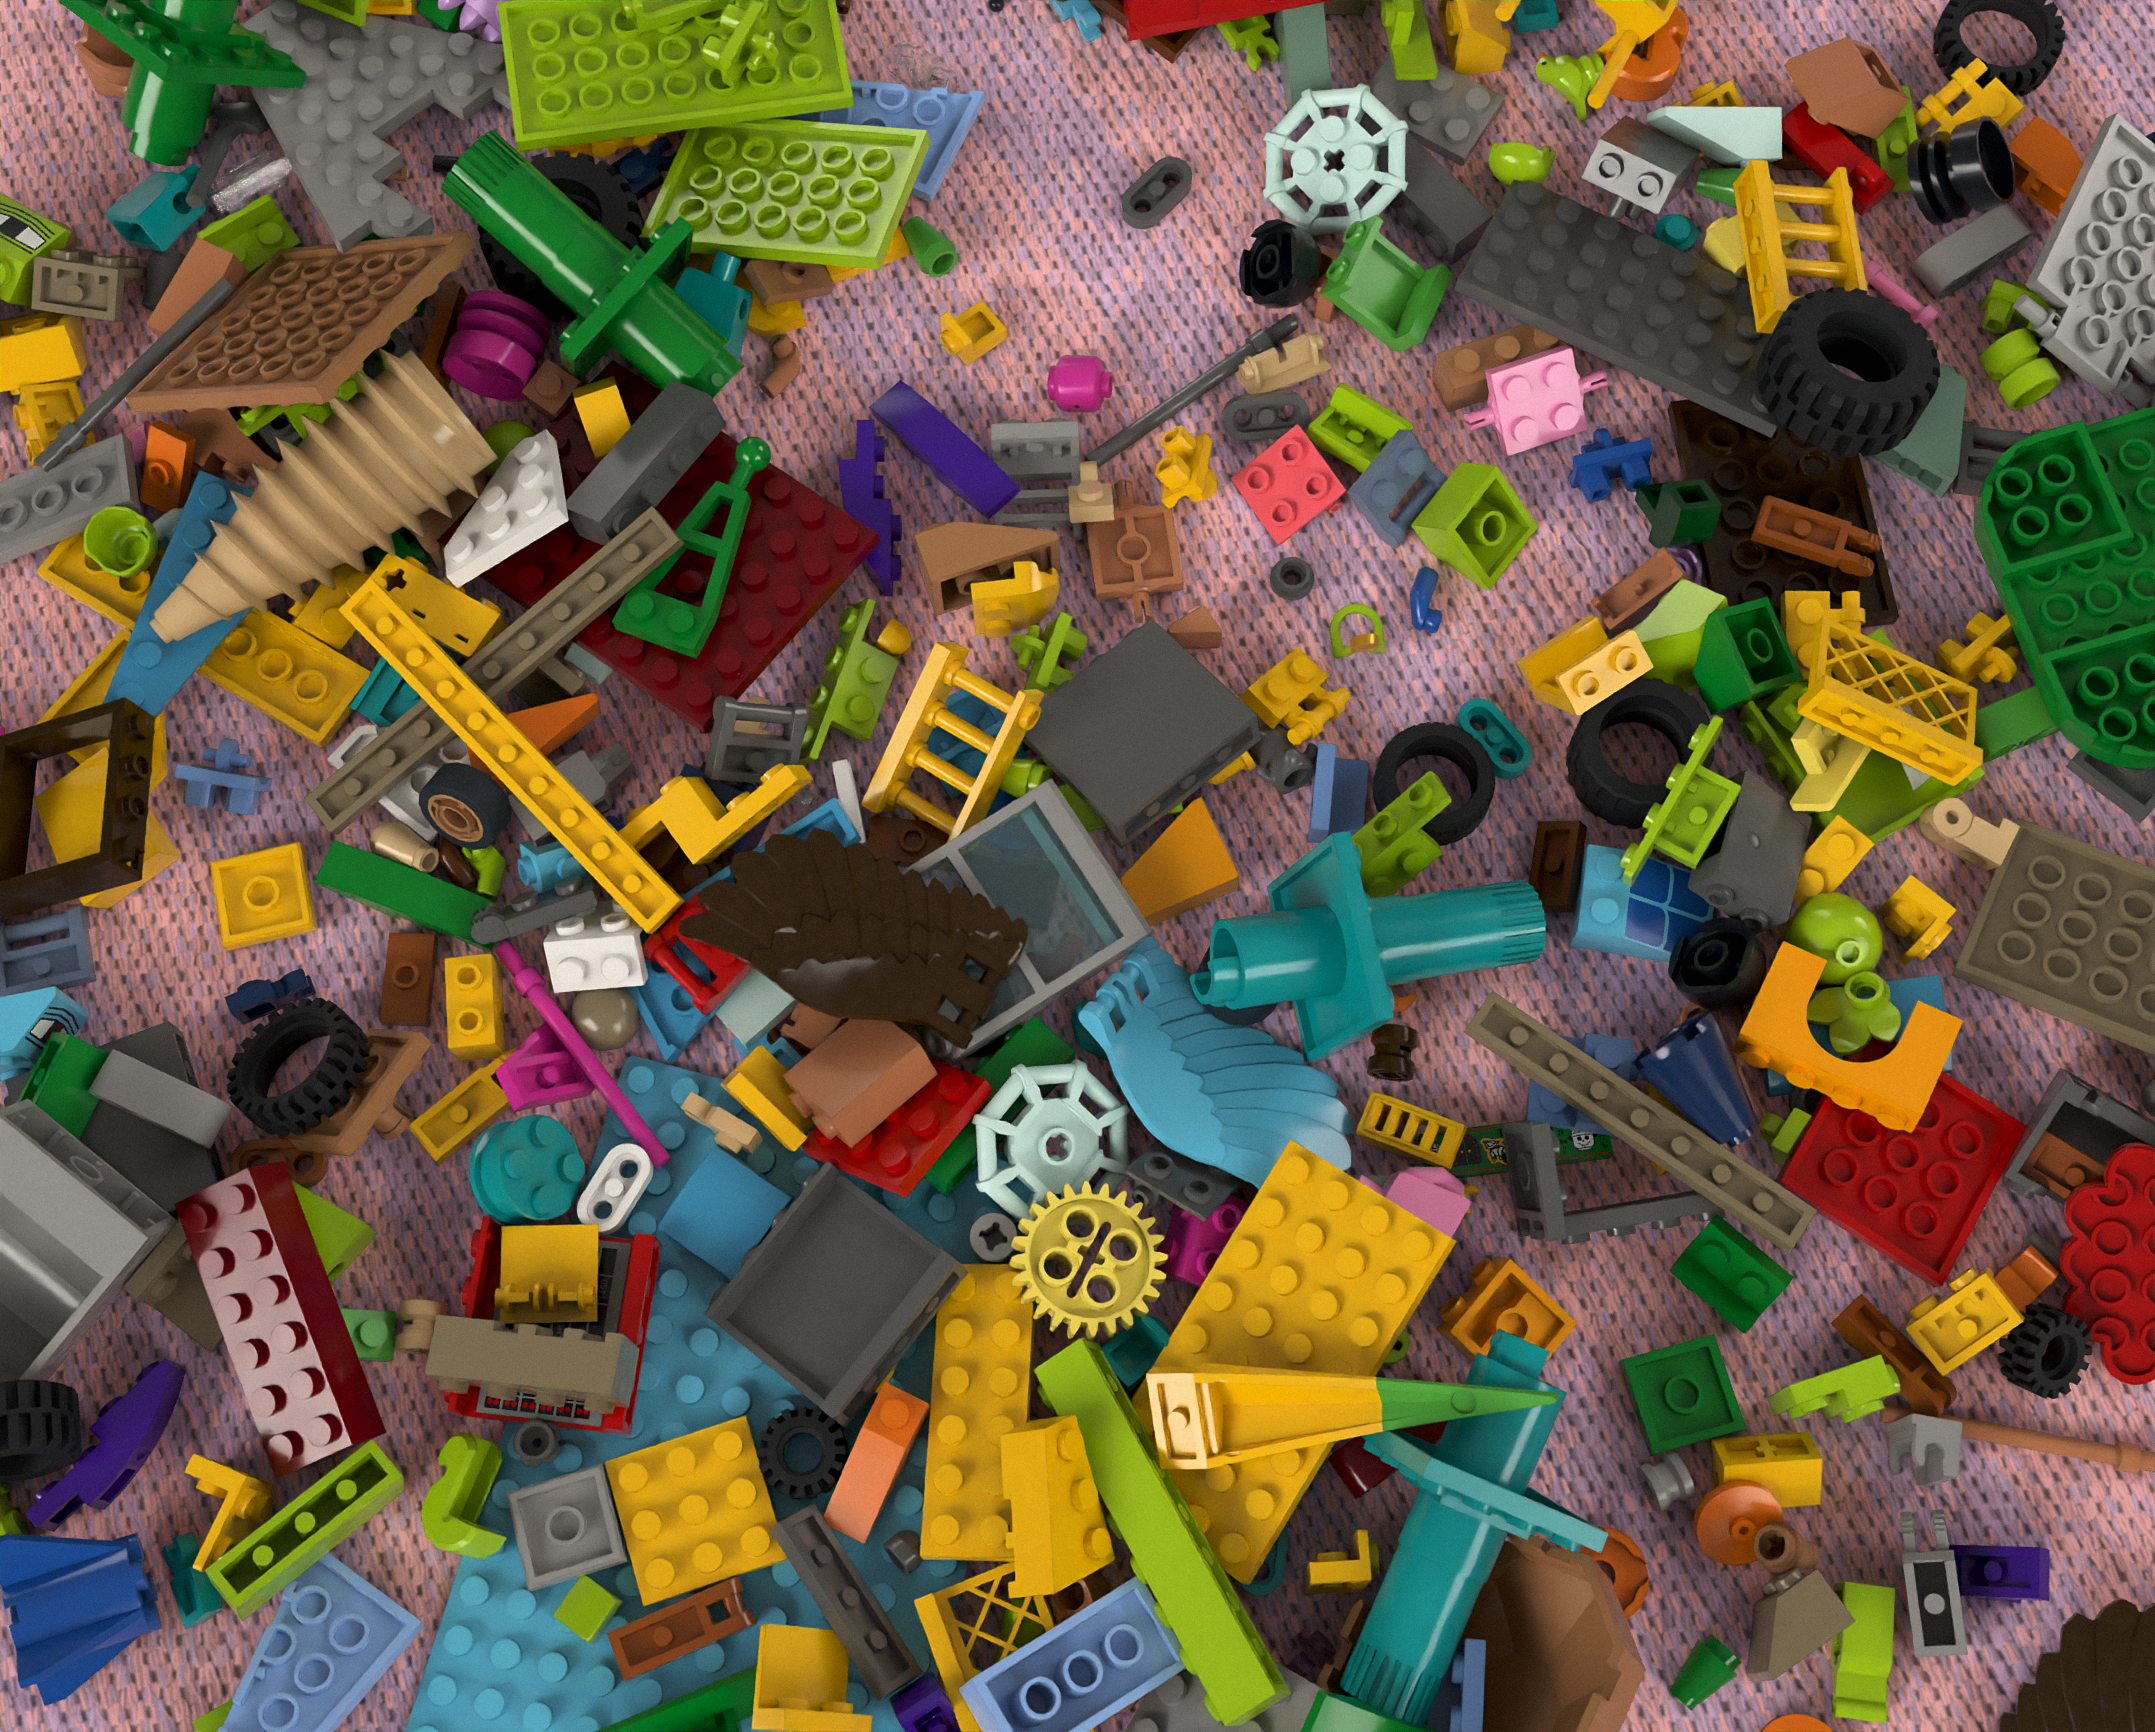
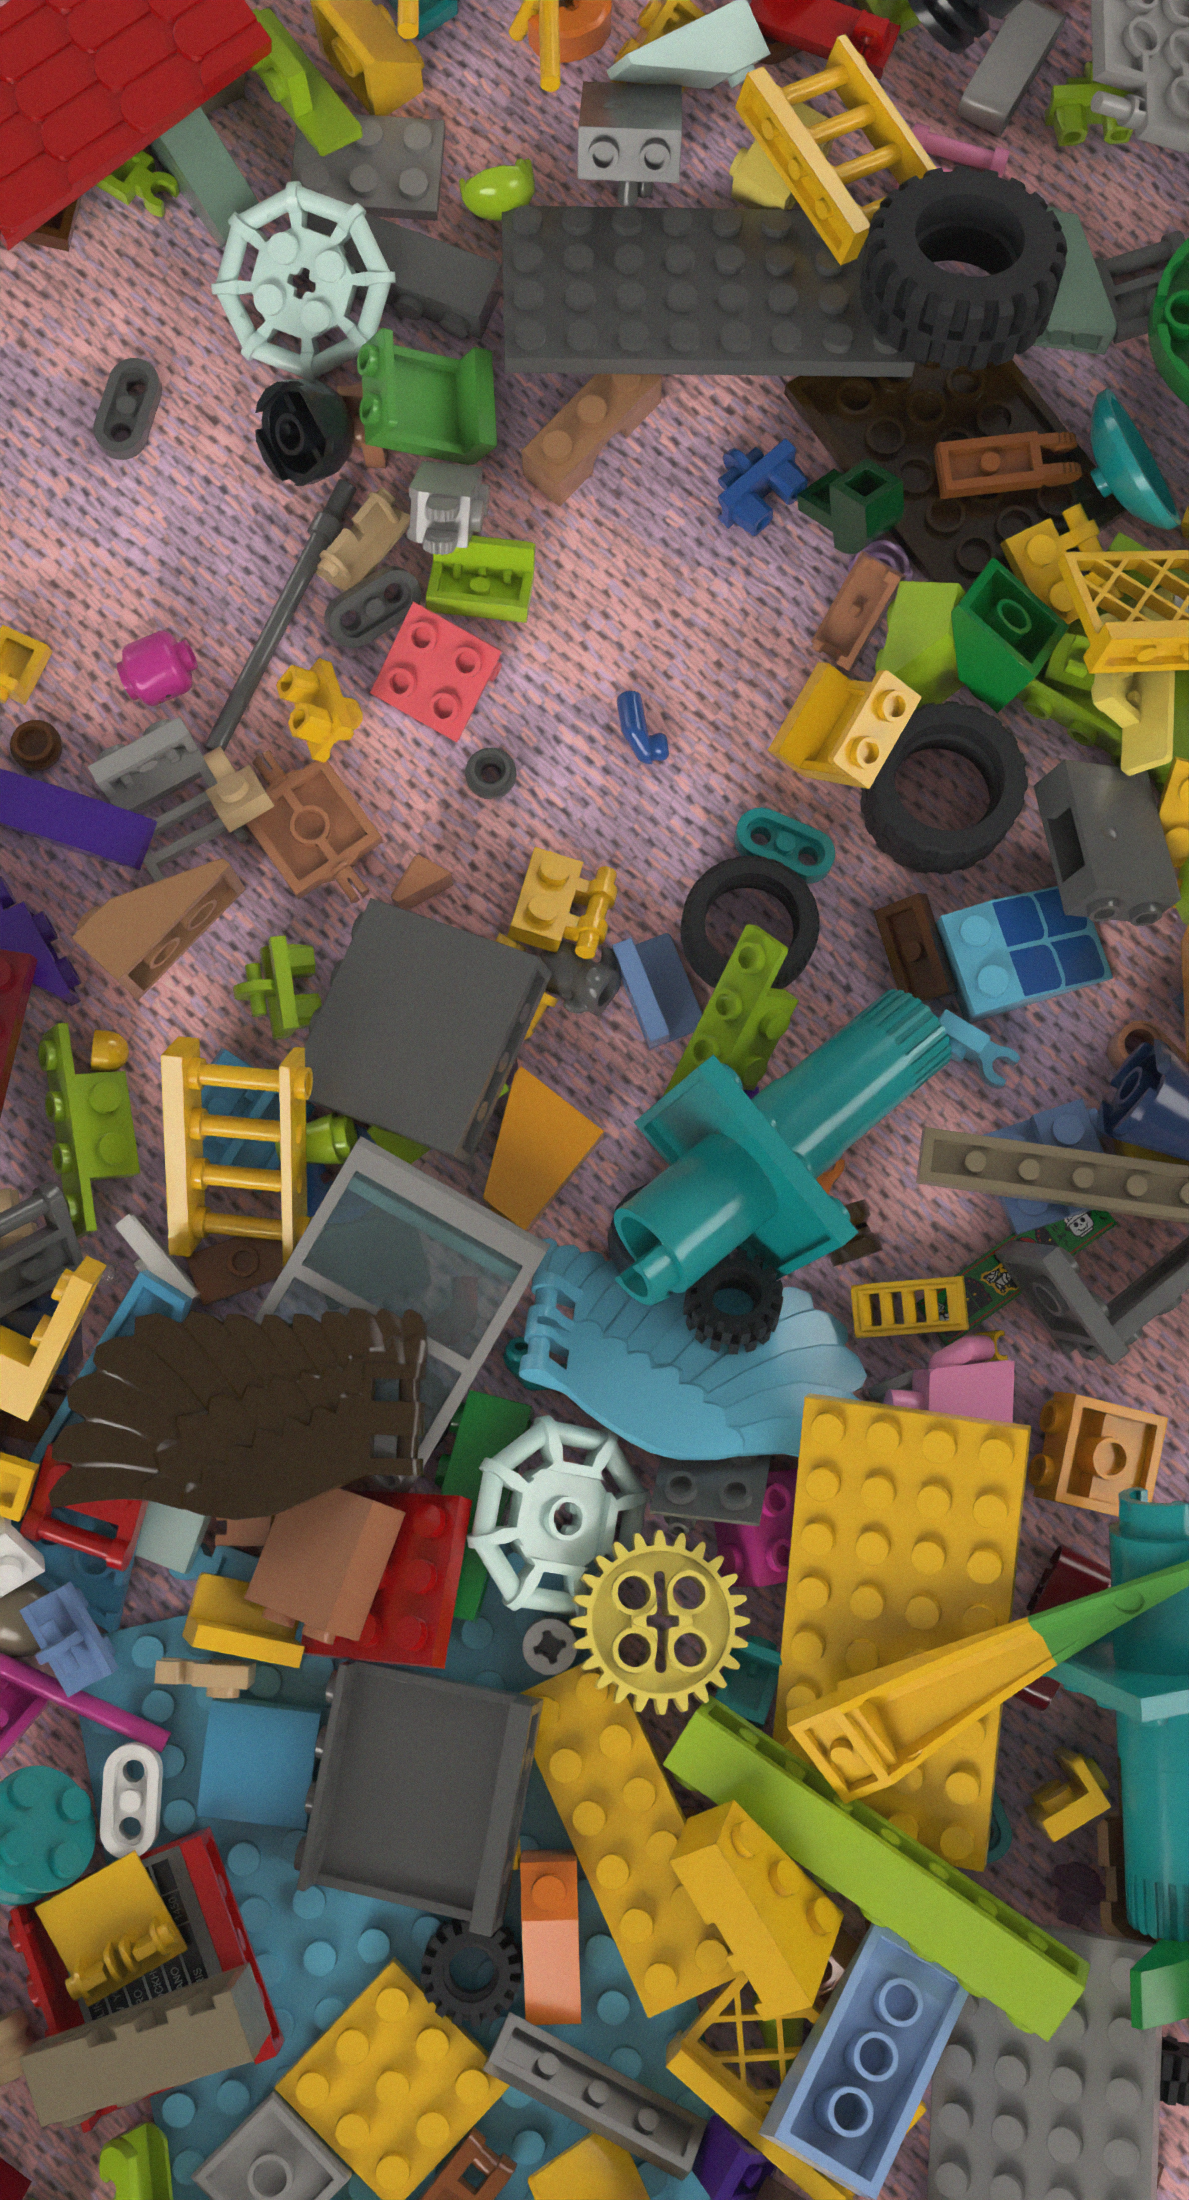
camera: 30 degrees left, 10 degrees up
dark grey plate [513,1418,561,1468] -> none
dark grey hinge [883,1530,924,1576] -> none
yellow slope [970,561,1060,638] -> none
lime piece [1330,604,1386,658] -> none
sand blue plate [1347,429,1448,549] -> none
lime slope [1411,462,1539,591] -> none
bright pink plate [1464,344,1608,456] -> none
lime animal [1535,52,1605,121] -> none
lime bracket [1619,715,1742,887] -> none
teal plate [1654,214,1698,252] -> none
black cylinder [1668,917,1767,1012] -> none
bright green cone [1695,168,1745,208] -> none
lime wheel [1979,328,2061,411] -> none
none -> reddish brown plate [10,720,63,771]
none -> medium blue hips [19,1581,119,1697]
none -> light grey hinge [407,461,490,555]
none -> black tyre [683,1249,784,1355]
none -> medium azure plate [938,1009,1020,1089]
none -> teal dish [1090,388,1181,530]

